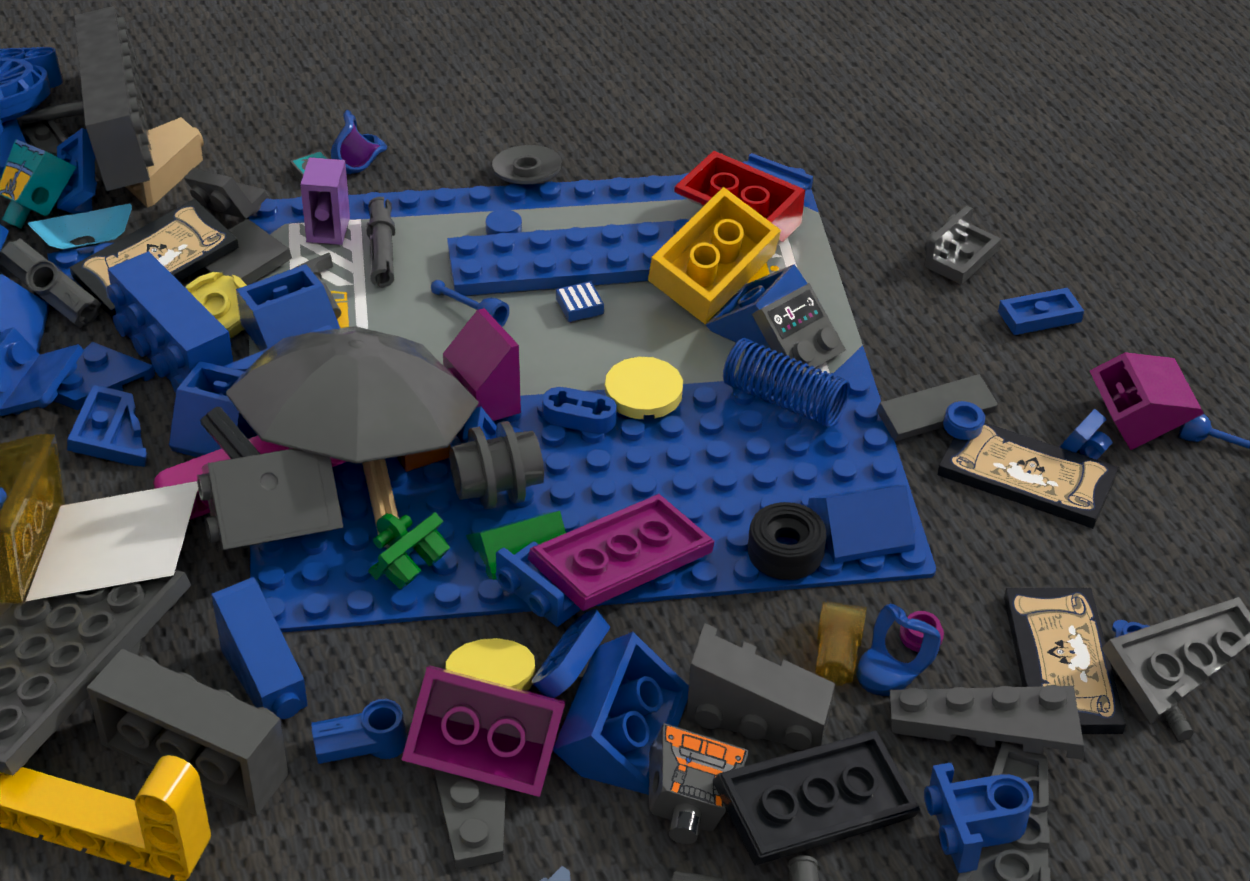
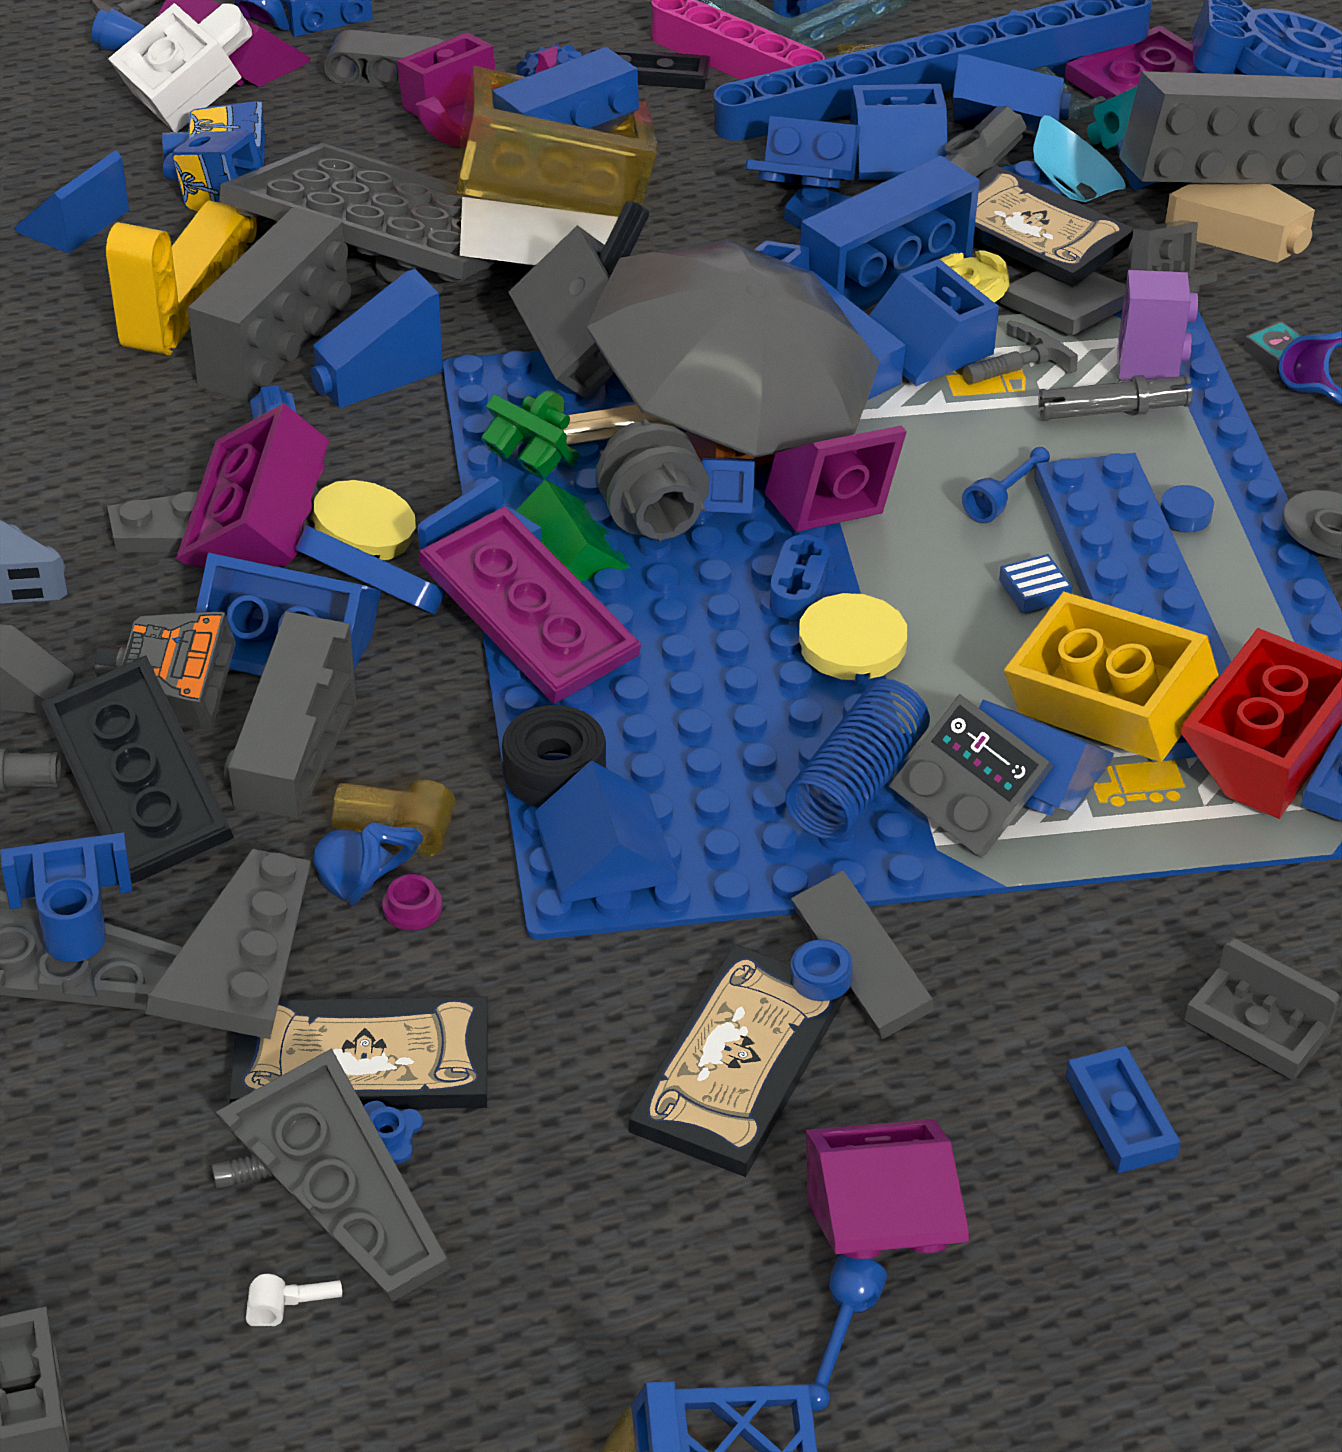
camera: 90 degrees right, 0 degrees up
blue wing [67,385,147,467] -> none
blue tile [1060,409,1113,460] -> none

